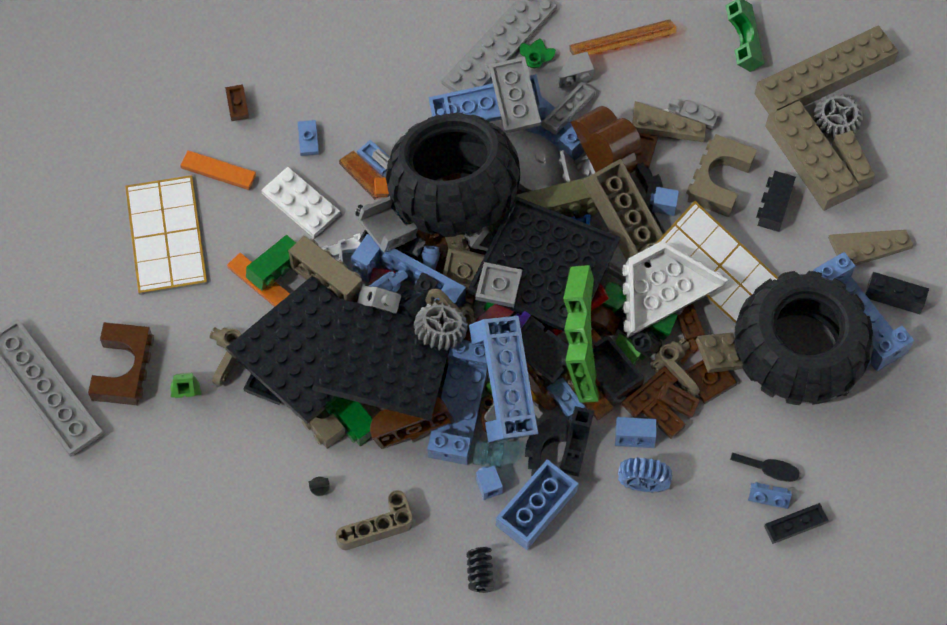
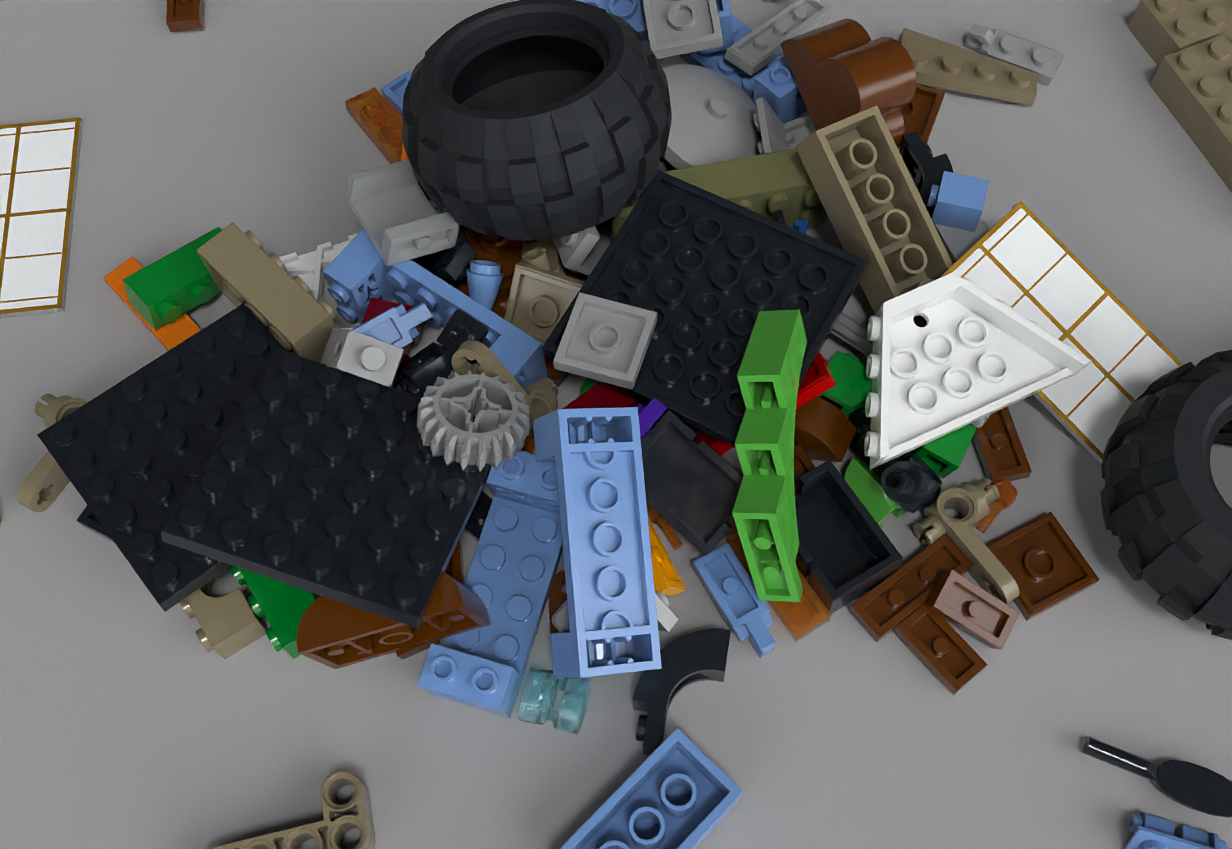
camera: 10 degrees right, 0 degrees up
orange tile [180,150,256,190] -> none
white plate [261,167,341,238] -> none
medium blue plate [298,120,319,156] -> none
pearl dark grey plate [308,476,330,496] -> none
medium blue brick [476,466,503,500] -> none
reddish brown plate [528,373,558,410] -> none
black arch [560,406,594,477] -> none
medium blue hinge [615,417,656,448] -> none
medium blue gear [618,457,672,493] -> none
dark tan arch [686,134,757,217] -> none
dark tan plate [696,333,743,373] -> none
black brick [756,171,796,232] -> none

